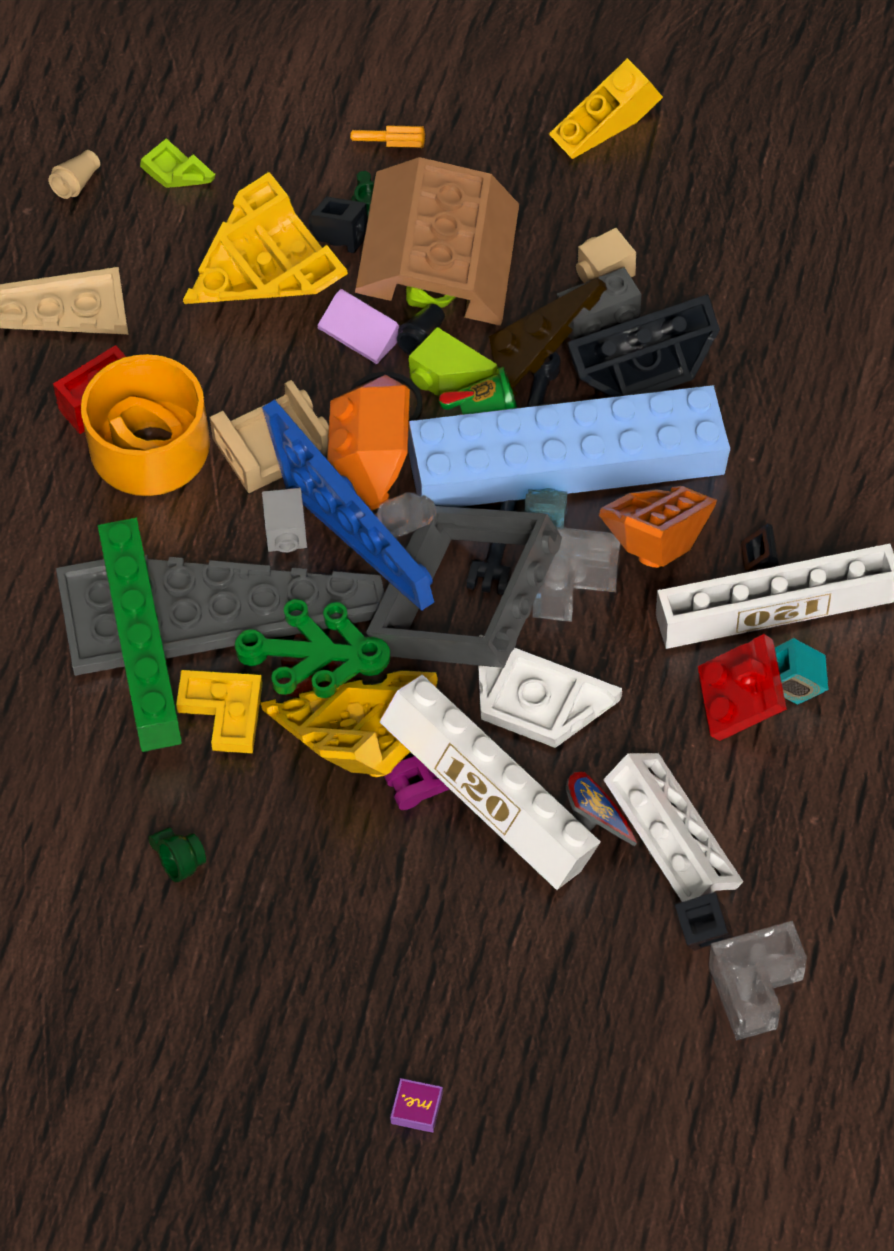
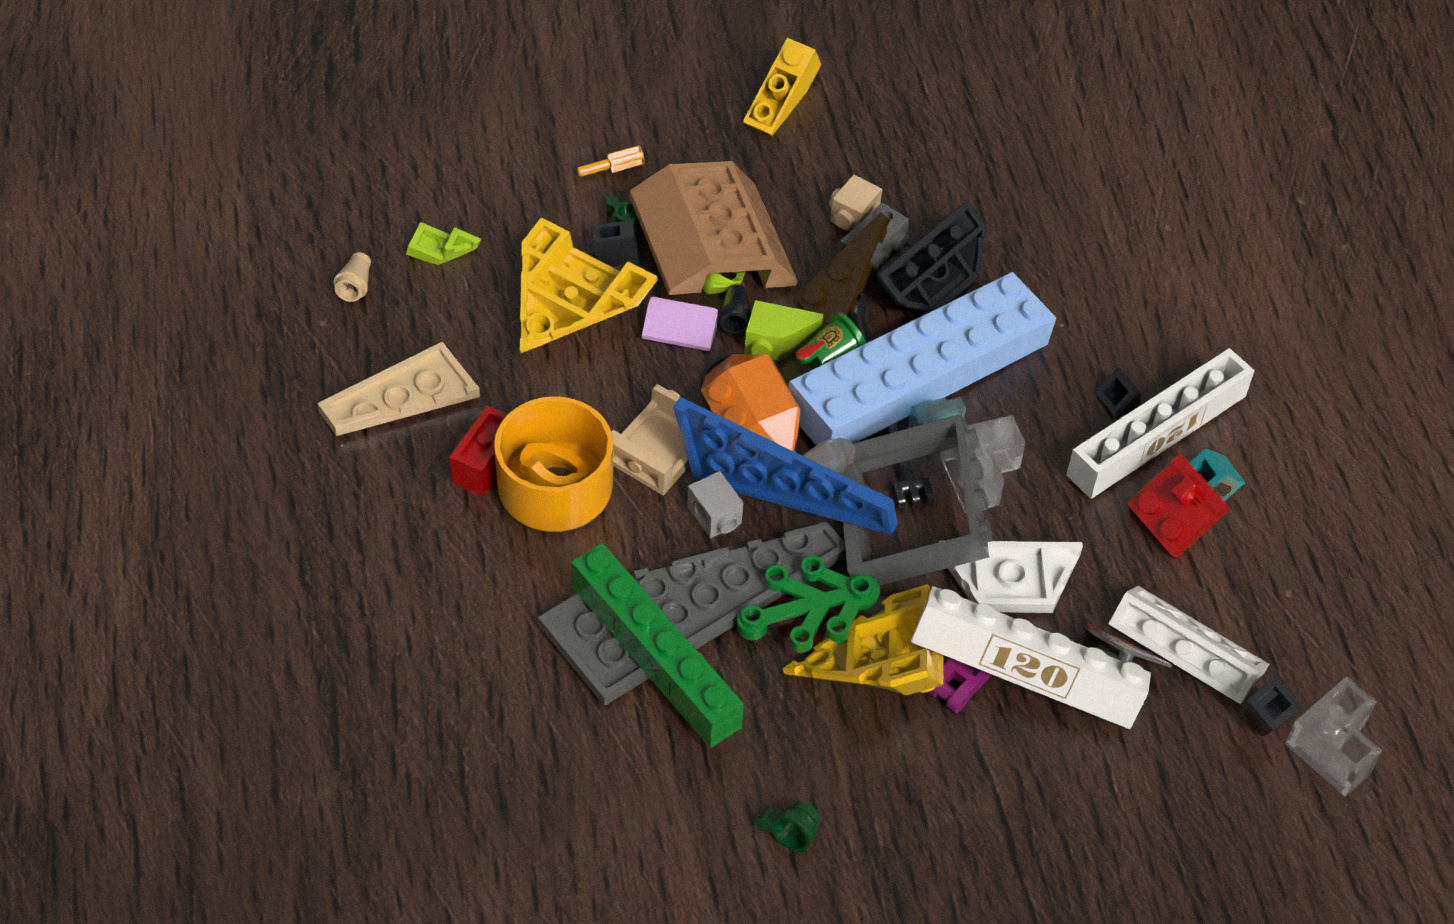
camera: 30 degrees left, 5 degrees down
yellow plate [176,670,262,753] -> none
orange wedge [599,486,717,568] -> none

